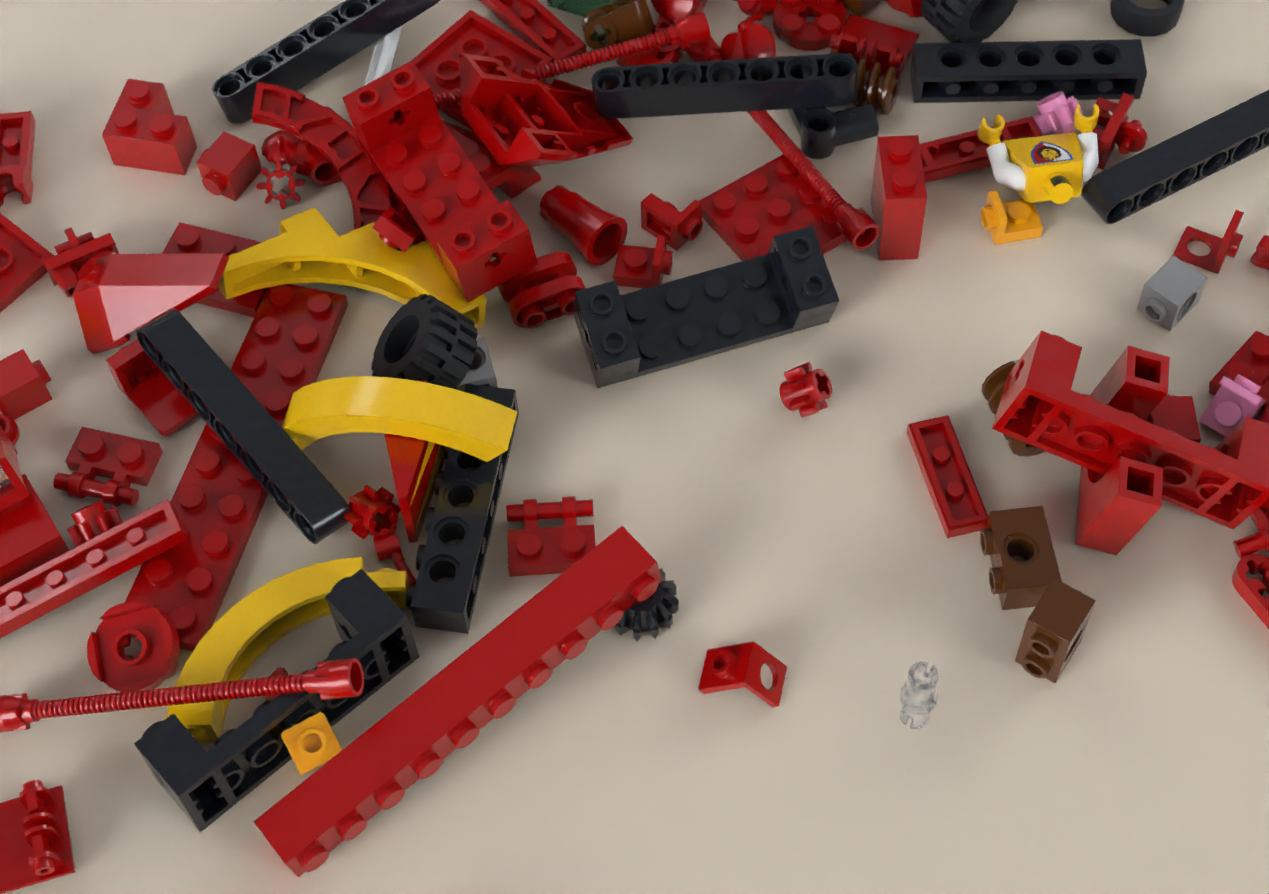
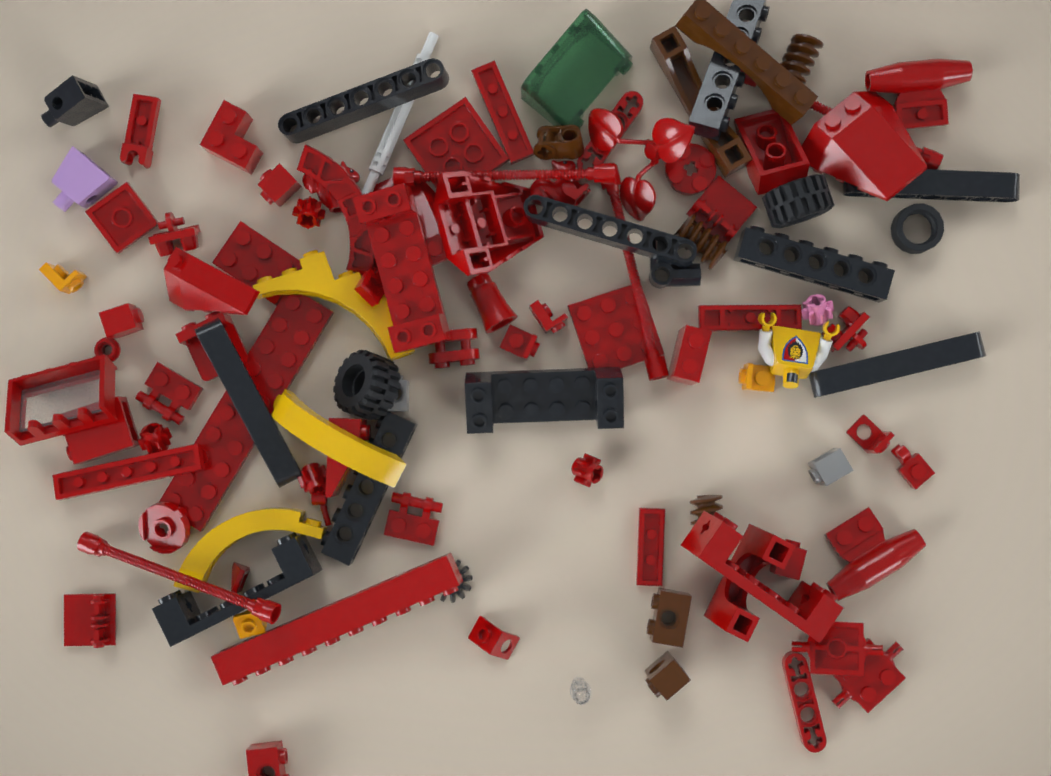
camera: 15 degrees right, 30 degrees up
bright pink bracket [1199,374,1266,437] -> none

